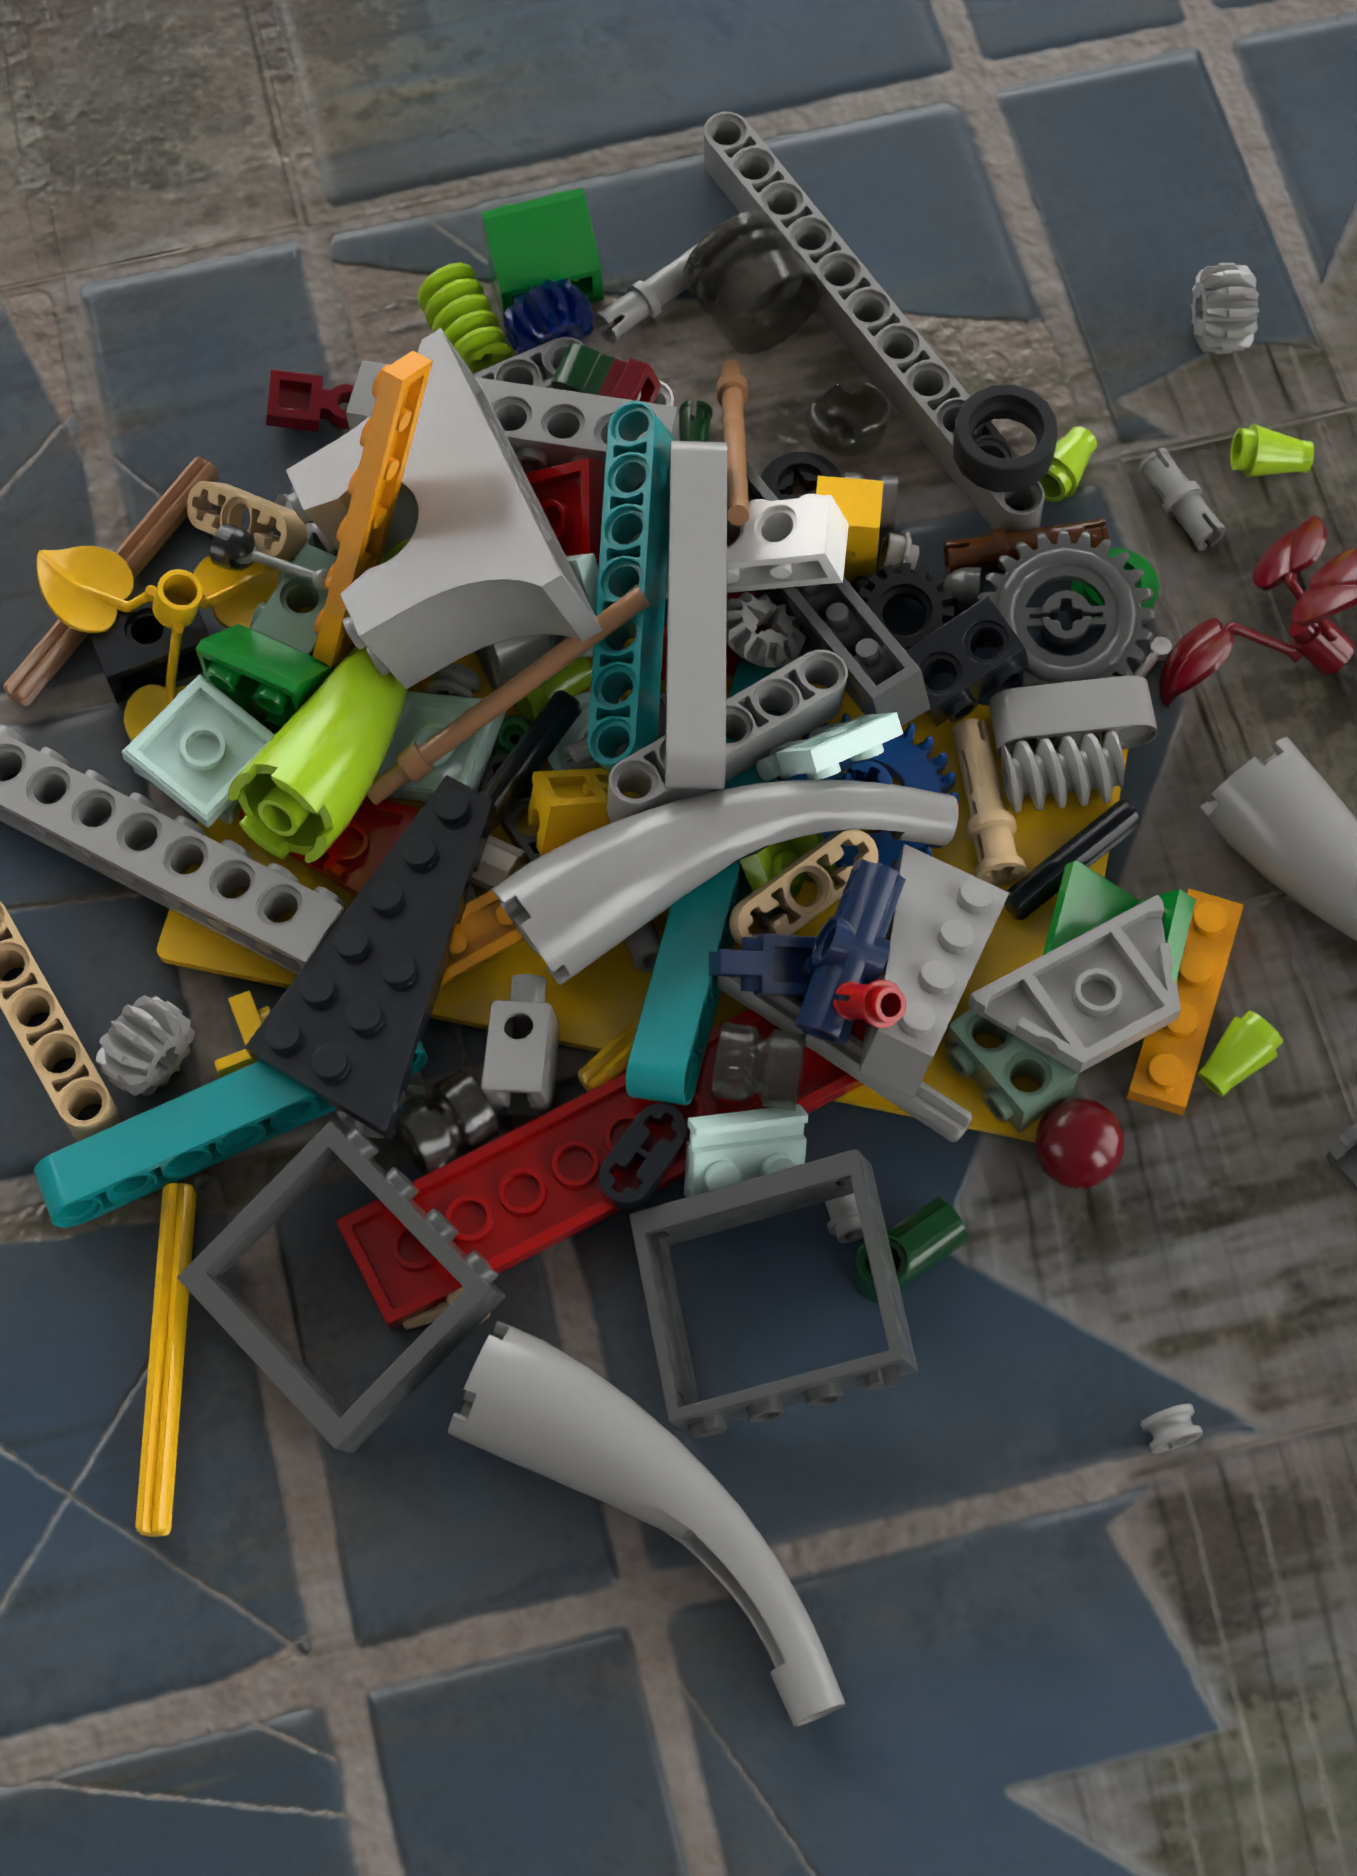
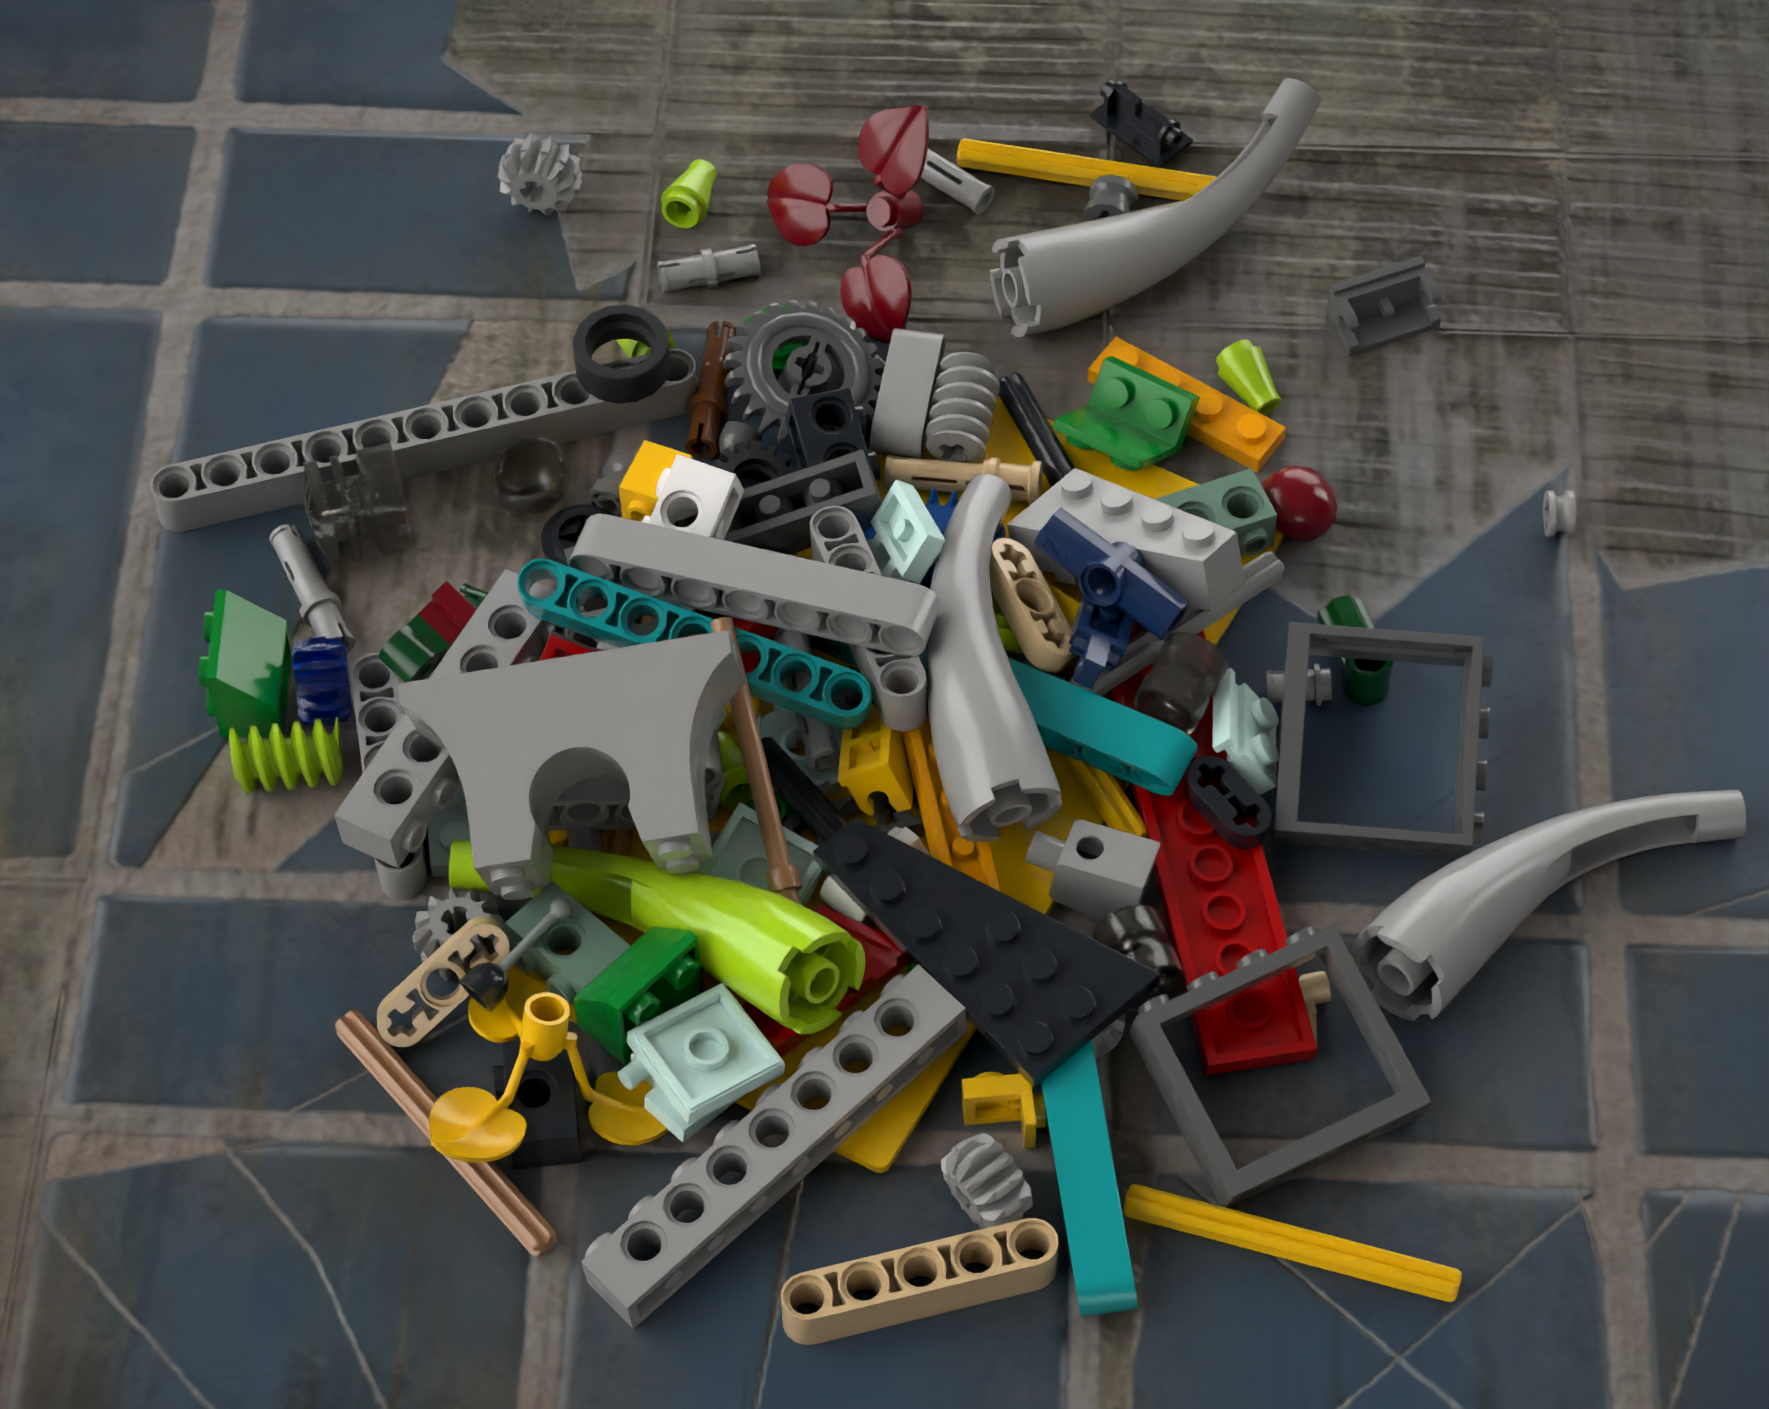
camera: 75 degrees left, 10 degrees down
dark red plate [266,369,354,432] -> none
light orange plate [312,351,433,667] -> none
medium nougat bar [716,359,749,526] -> none
red pin [833,980,906,1028] -> none
light grey wing [968,895,1181,1073] -> none

